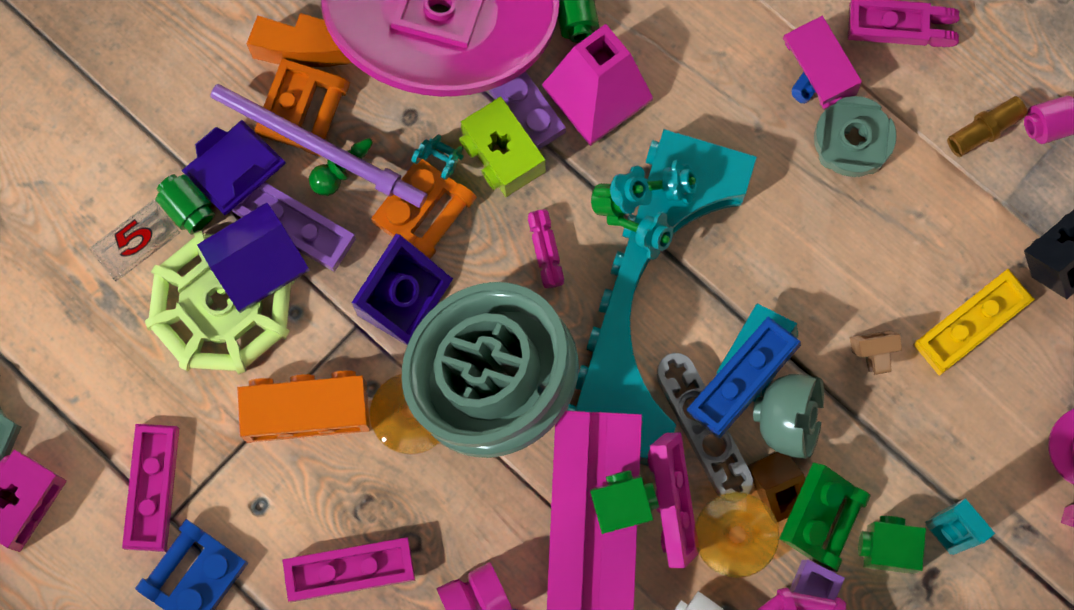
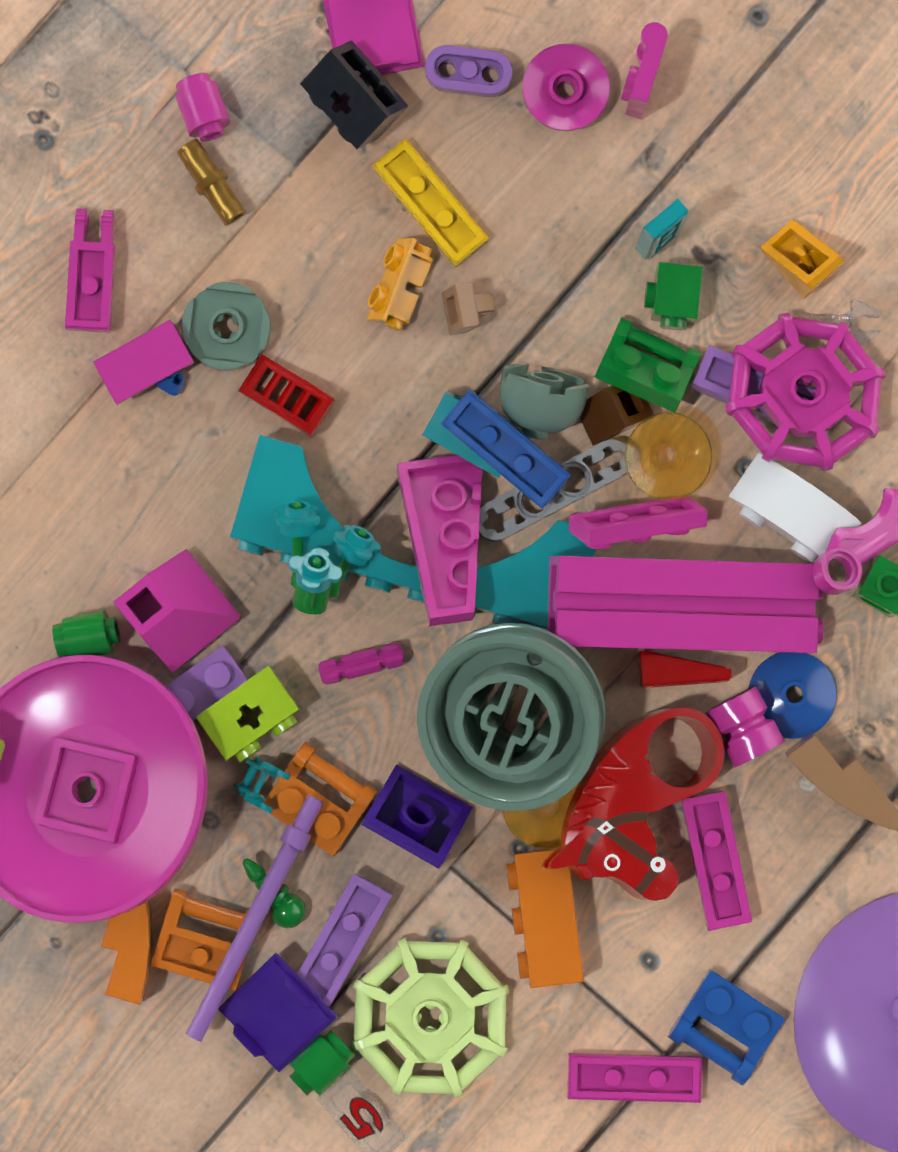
camera: 95 degrees left, 10 degrees up
dark purple slope [197,203,310,313] -> none
green brick [590,470,659,534] -> none
none -> red slope [238,354,336,438]
none -> light orange hinge [366,238,433,331]
none -> dark pink wing [397,455,482,627]
none -> red animal [542,707,724,901]
none -> red slope [638,651,732,688]

